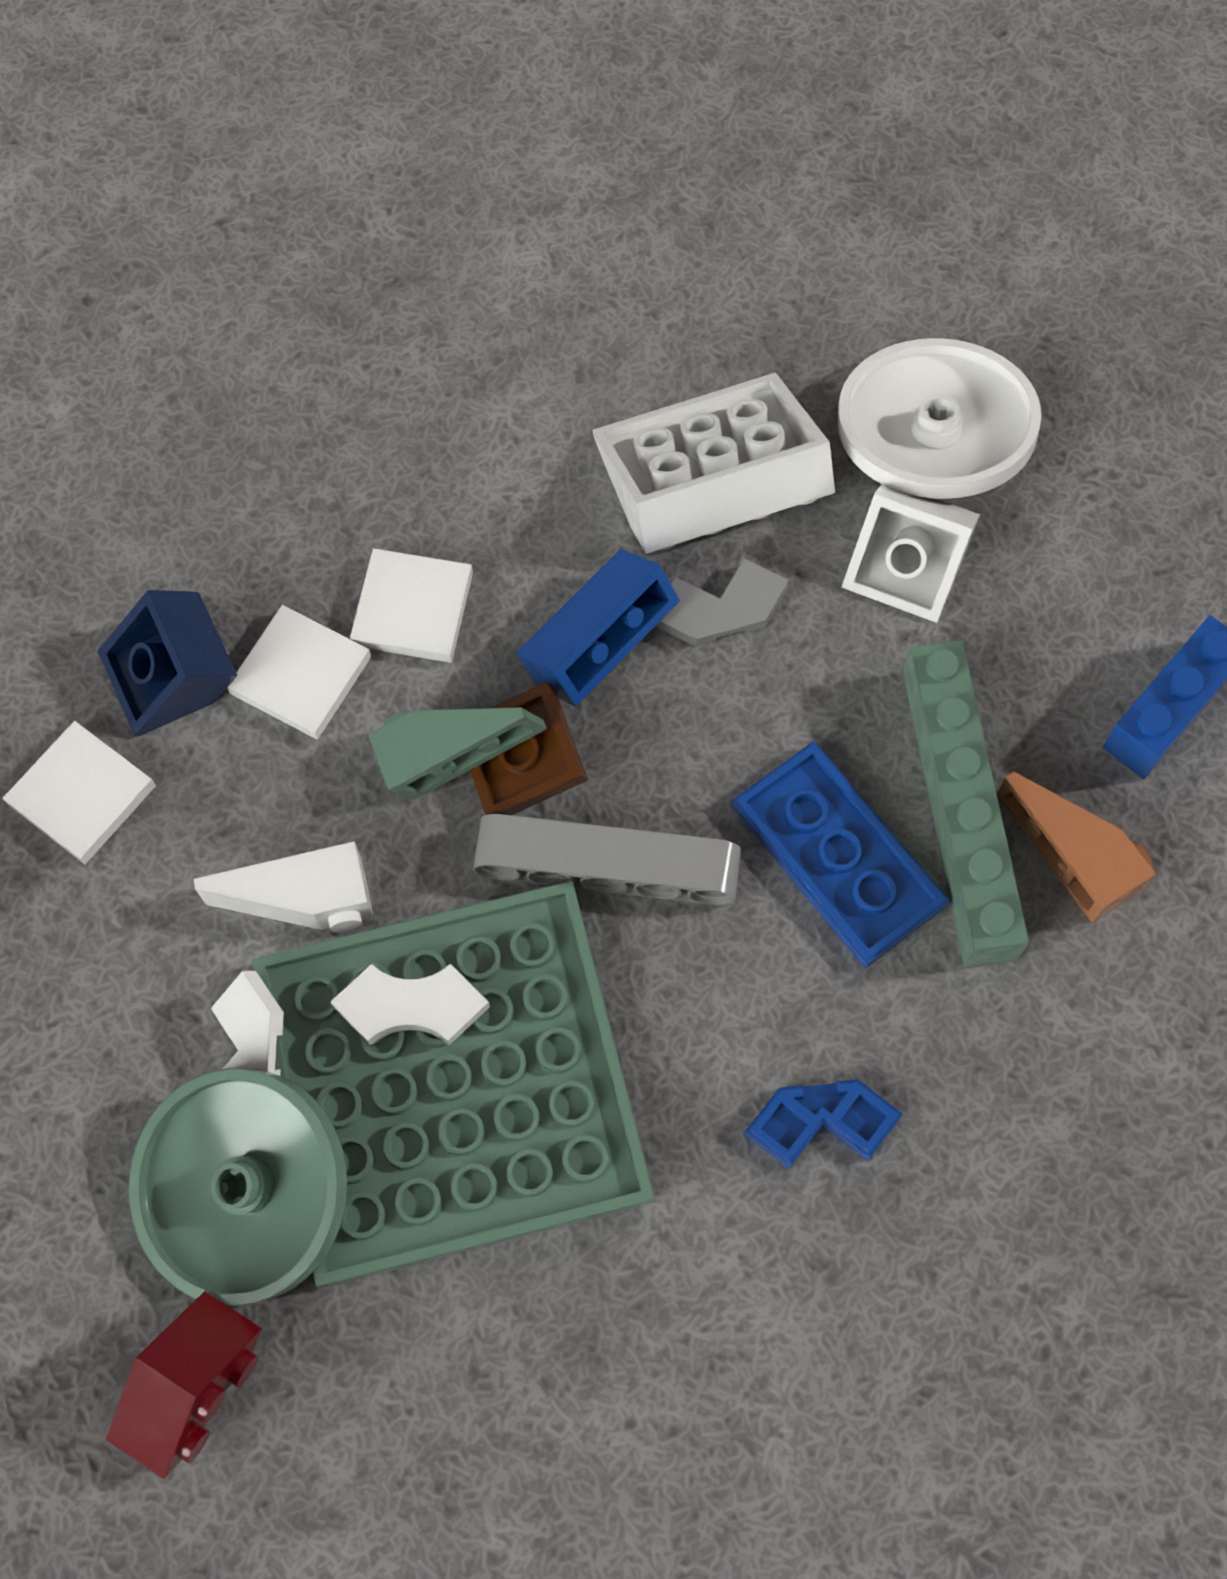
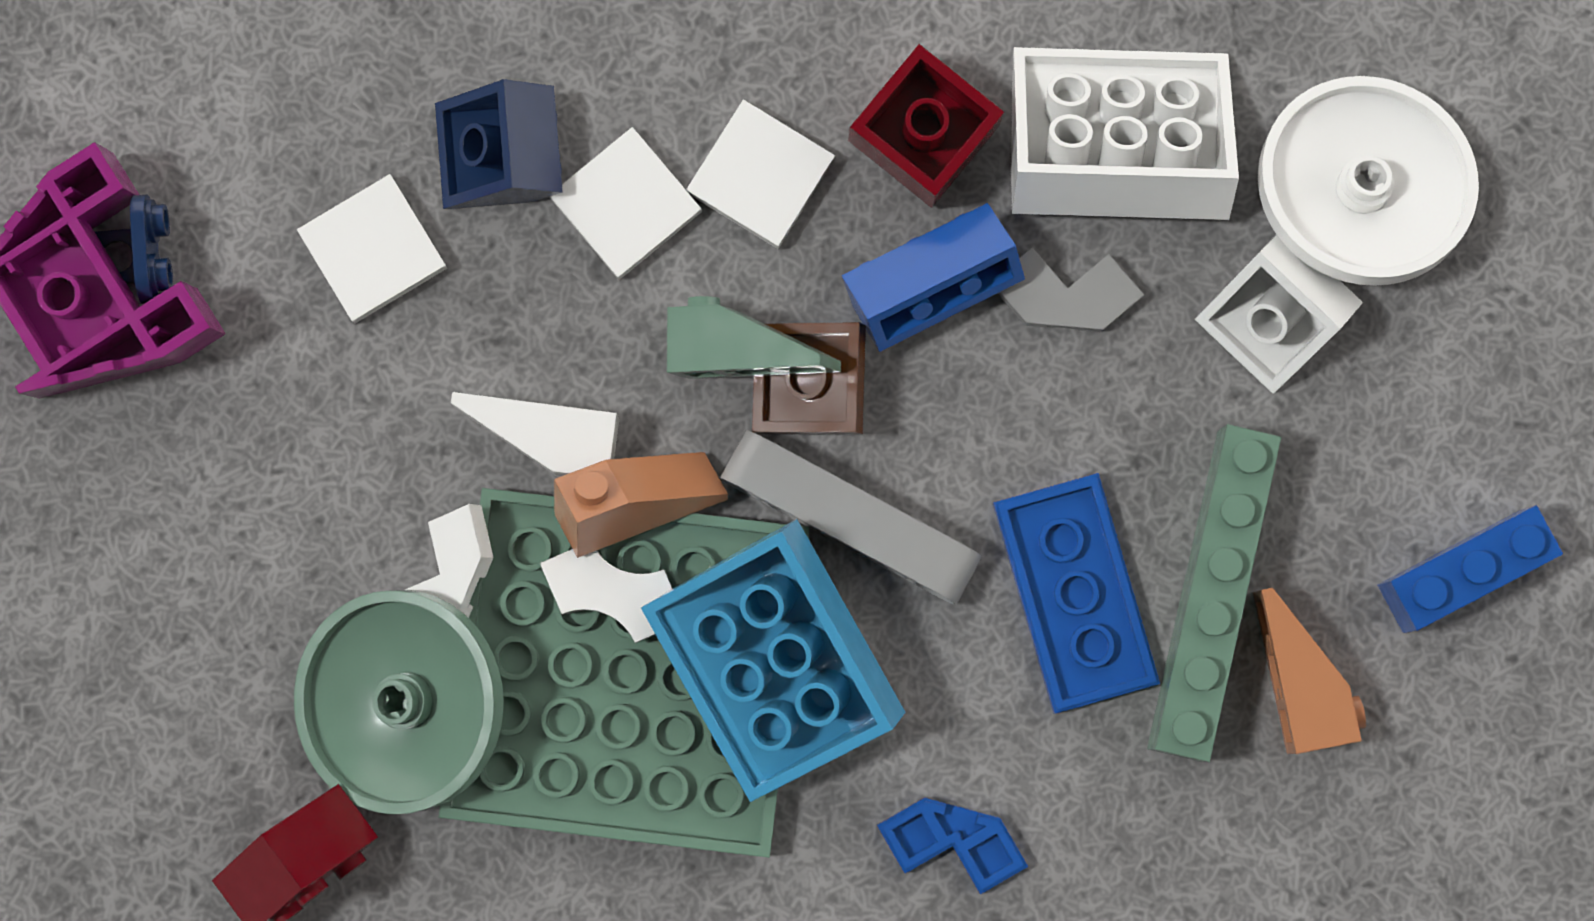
camera: 15 degrees right, 15 degrees up
none -> nougat slope [554,452,728,558]
none -> dark azure slope [641,519,906,802]
none -> dark red brick [848,44,1004,208]

